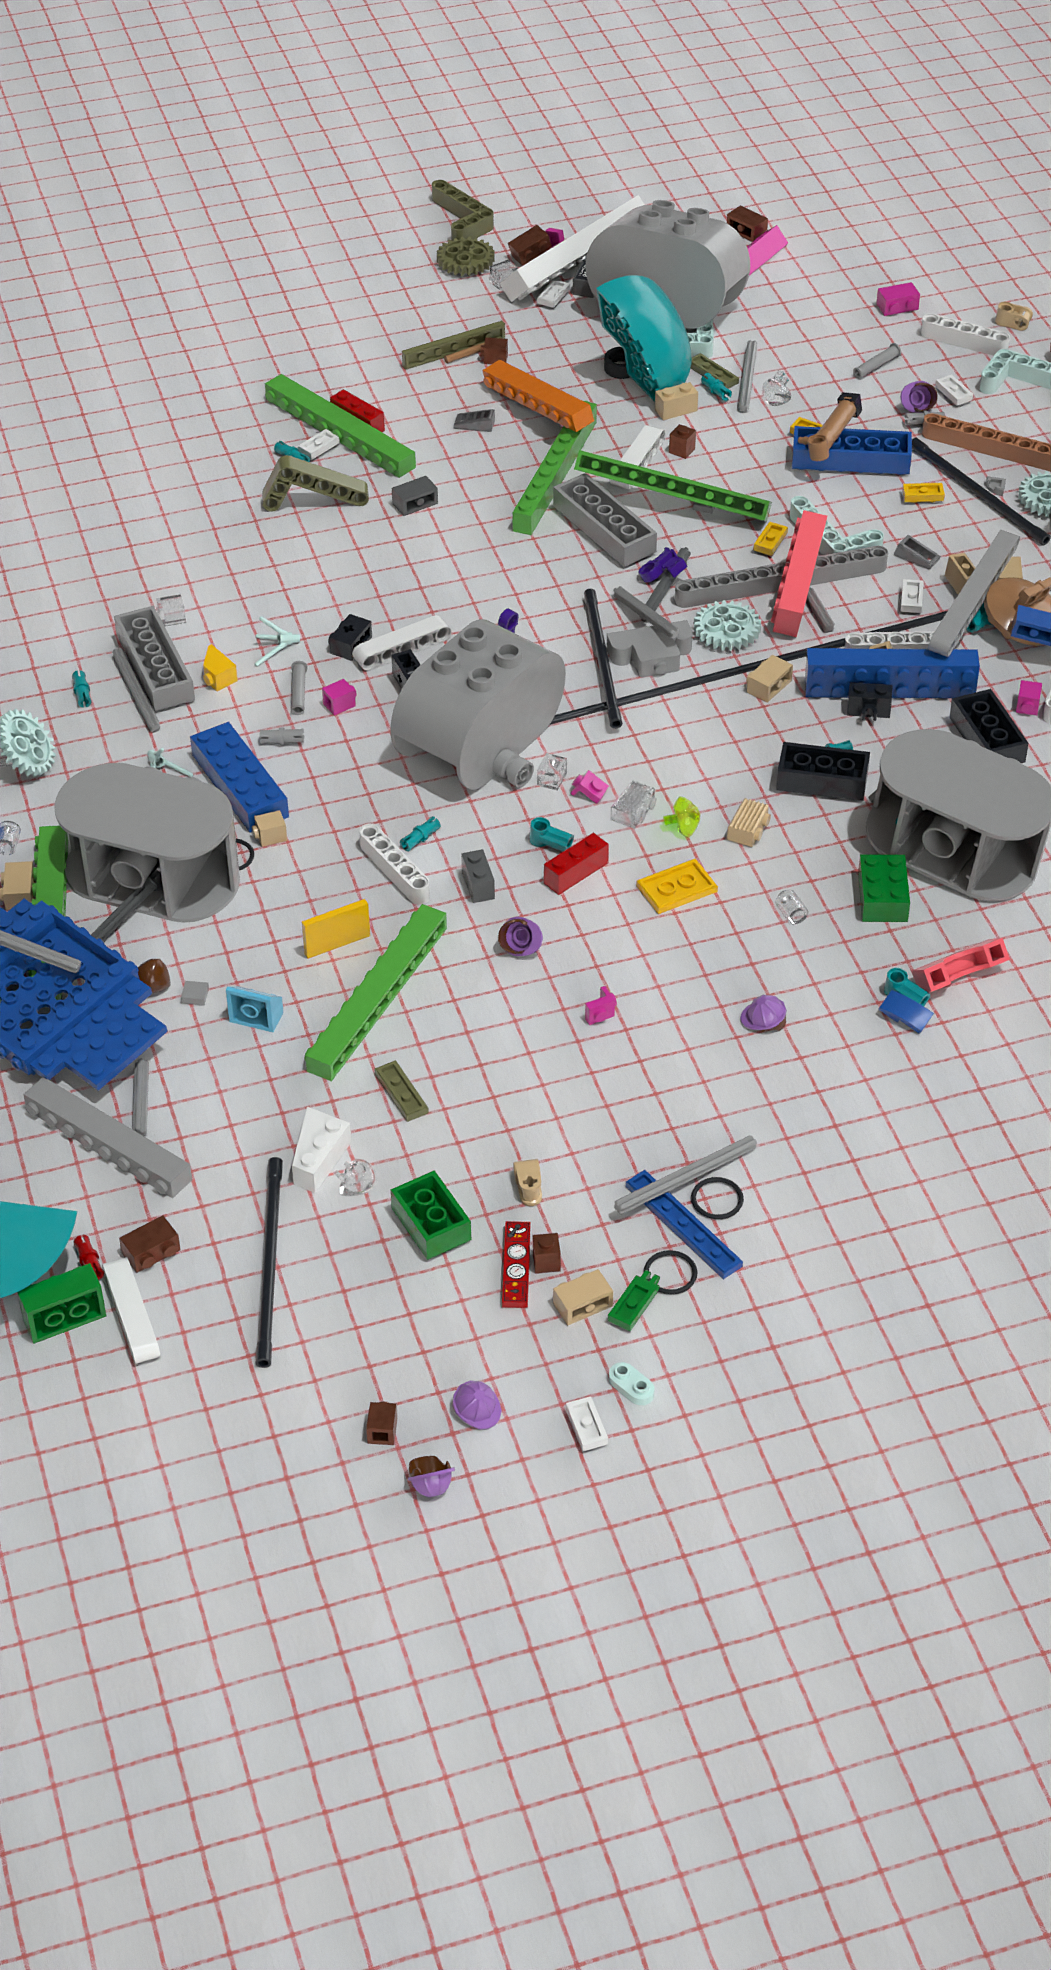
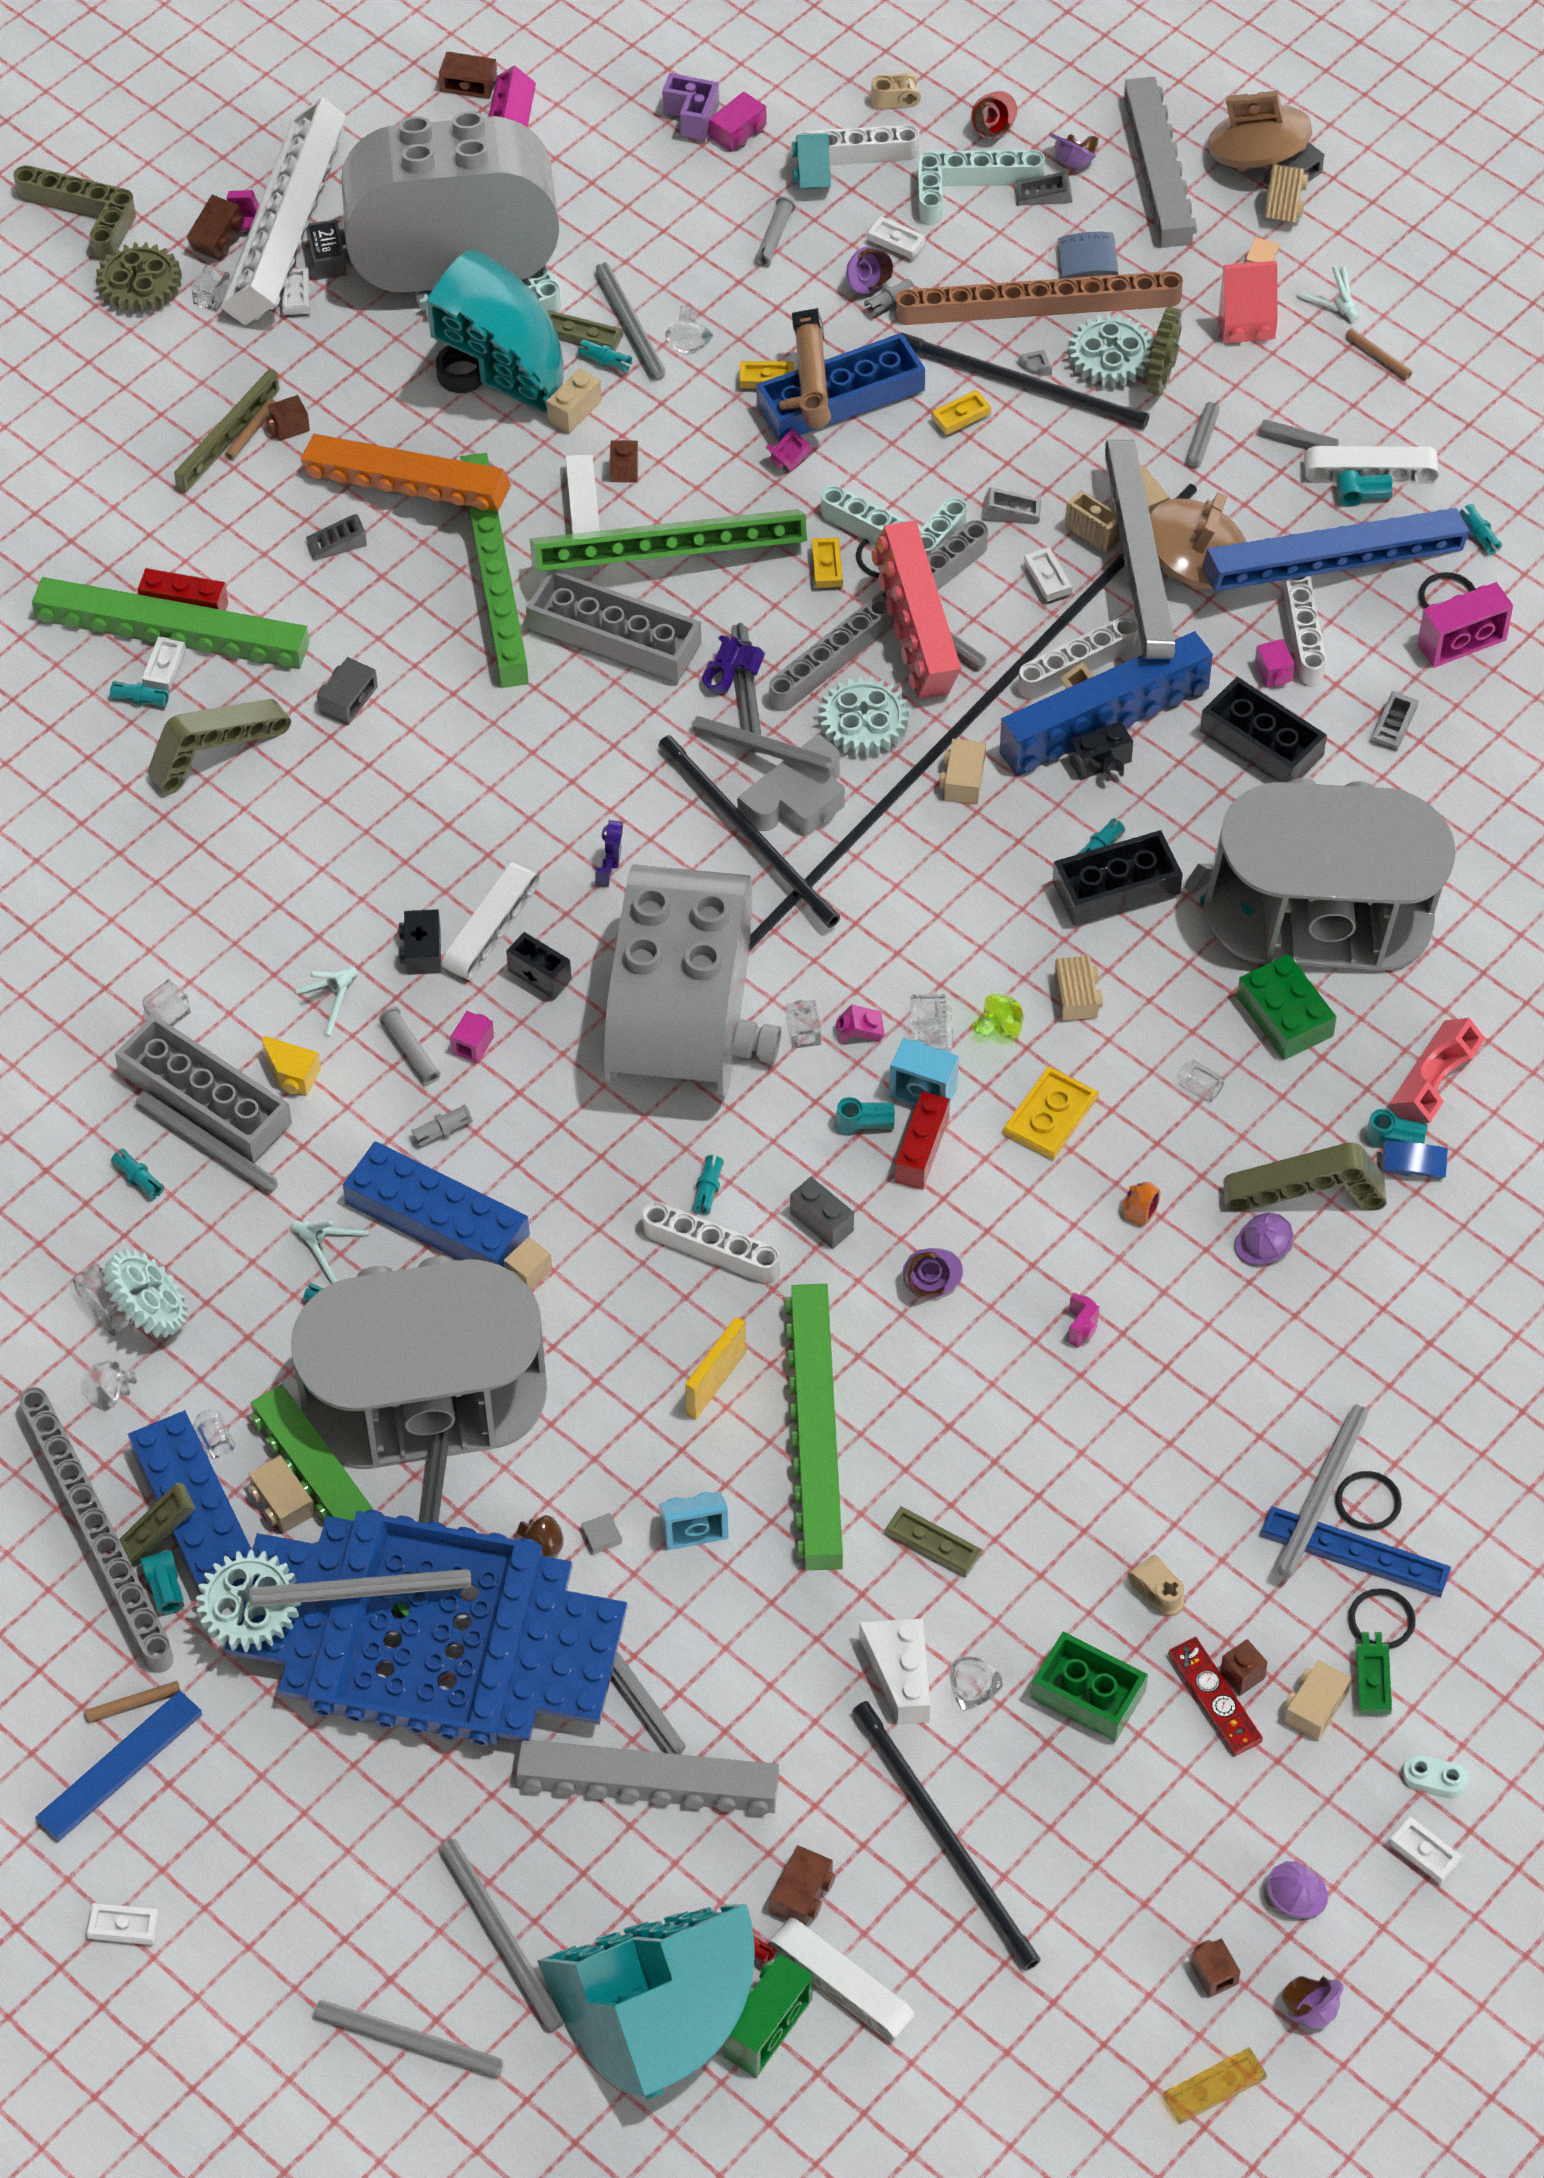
camera: 30 degrees left, 10 degrees up
none -> medium lavender brick [662,73,719,140]
none -> dark pink bracket [765,429,813,472]
none -> teal brick [791,133,831,189]
none -> medium azure brick [889,1038,959,1106]
none -> orange rock [1123,1182,1161,1226]
none -> clear yellow tile [1163,2047,1267,2124]
none -> olive beam [1223,1142,1387,1212]

